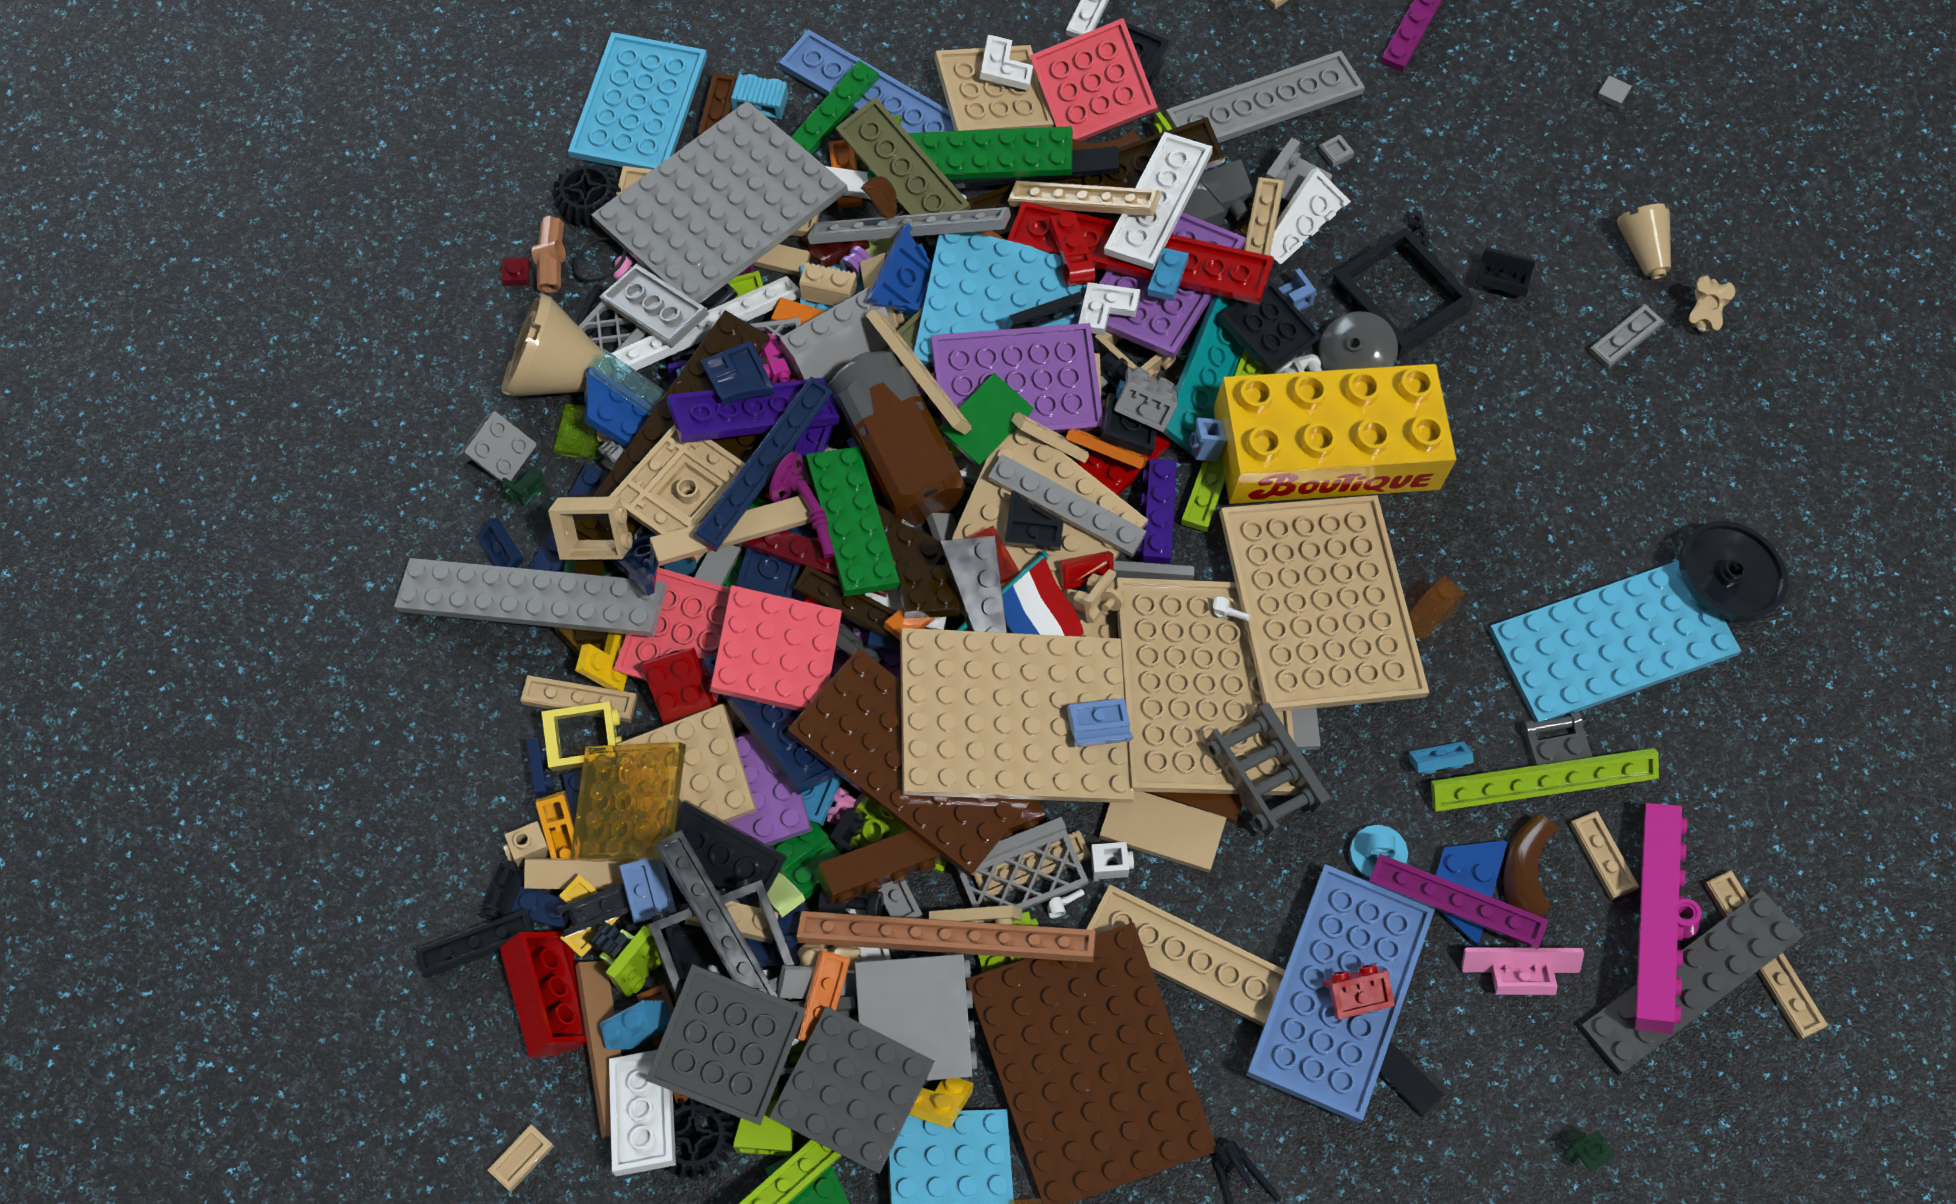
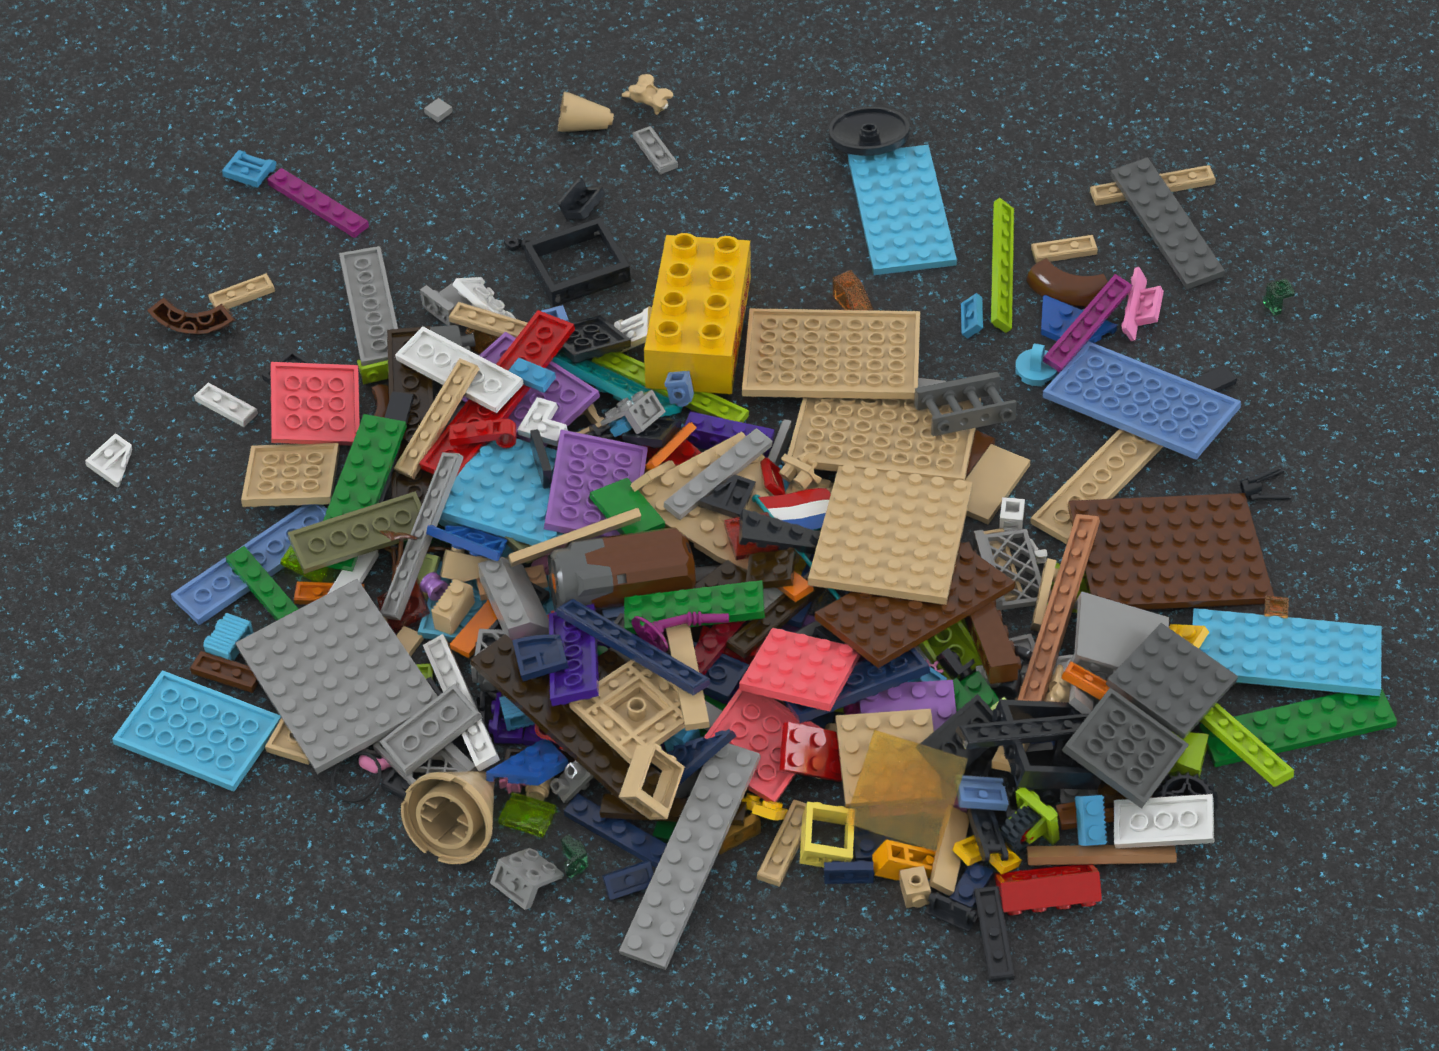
camera: 75 degrees left, 15 degrees down
tan tile [488,1124,554,1193] -> none
dark red plate [502,258,530,286] -> none
nougat piece [532,216,566,294] -> none
black gear [552,161,621,227] -> none
clear light blue plate [588,349,666,415] -> none
white plate [979,35,1033,91] -> none
medium blue plate [1067,698,1133,748] -> none
white hand [1213,596,1250,621] -> none
light grey tile [1318,134,1354,168] -> none
dark grey dish [1318,311,1398,371] -> none
red bracket [1323,964,1395,1019] -> none
dark grey plate [1522,712,1593,766] -> none
dark pink hinge [1635,803,1702,1034] -> none

